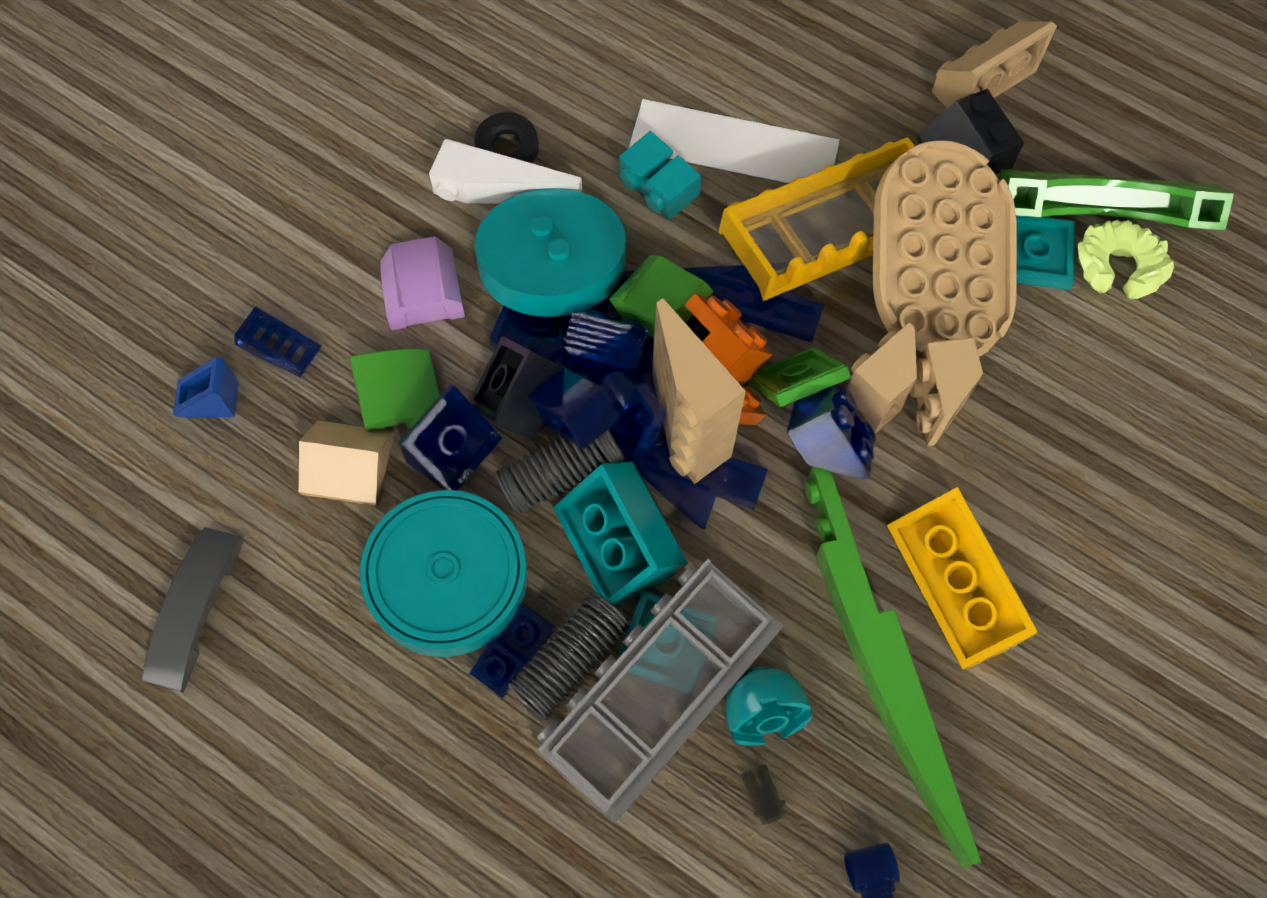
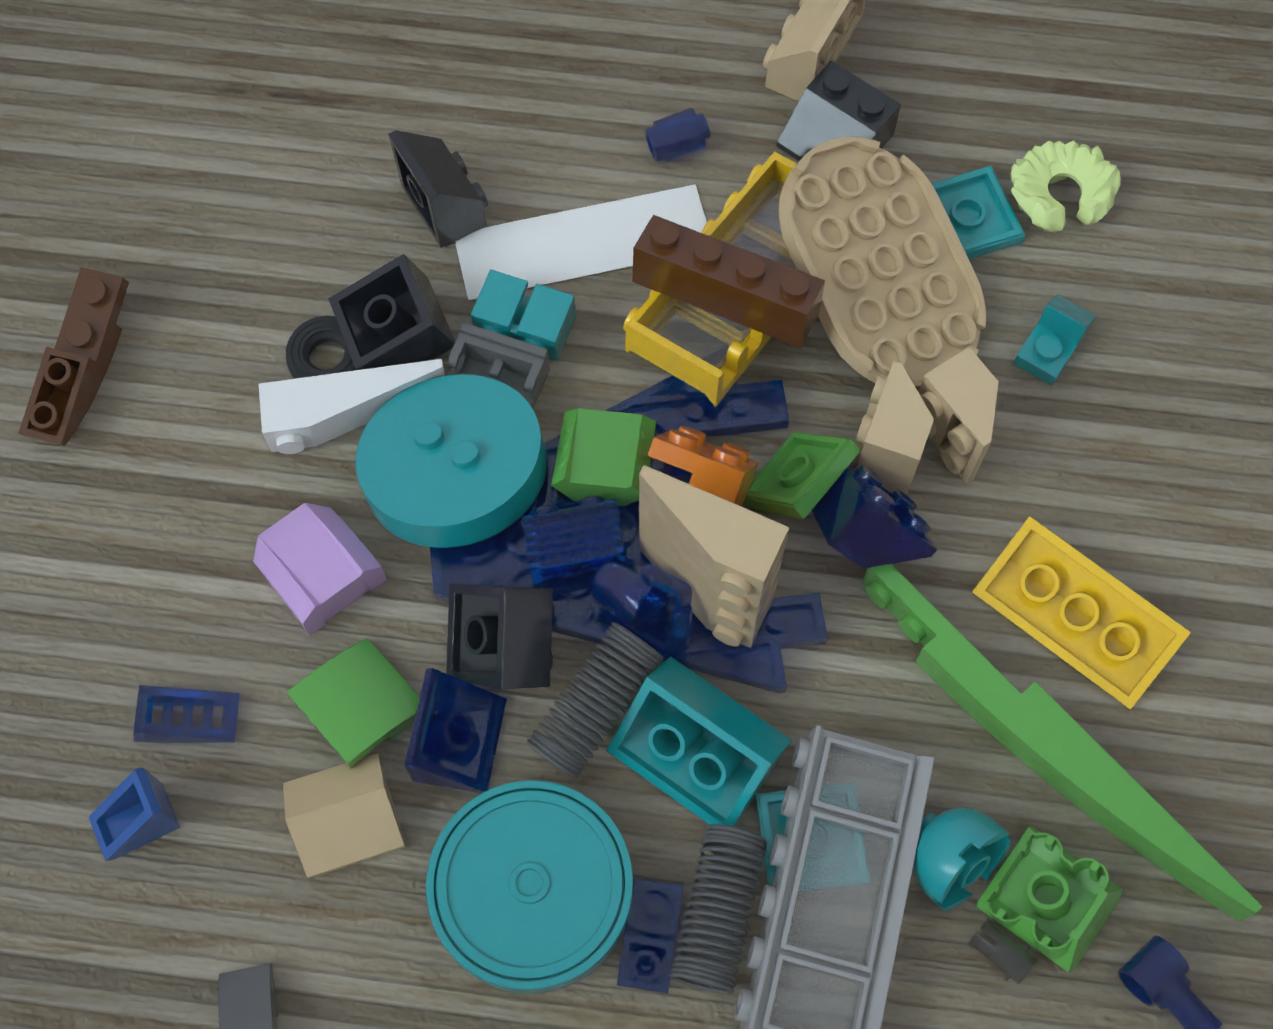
camera: 25 degrees left, 0 degrees up
clear blue brick [528,368,621,449] -> none
bright green arch [999,169,1234,230] -> none
none -> reddish brown slope [19,267,129,446]
none -> black slope [328,254,455,370]
none -> black slope [388,130,488,248]
none -> dark grey hinge [447,322,550,409]
none -> reddish brown brick [632,215,825,348]
none -> clear blue brick [644,108,711,162]
none -> bright green slope [977,826,1123,972]
none -> teal slope [1013,294,1096,386]

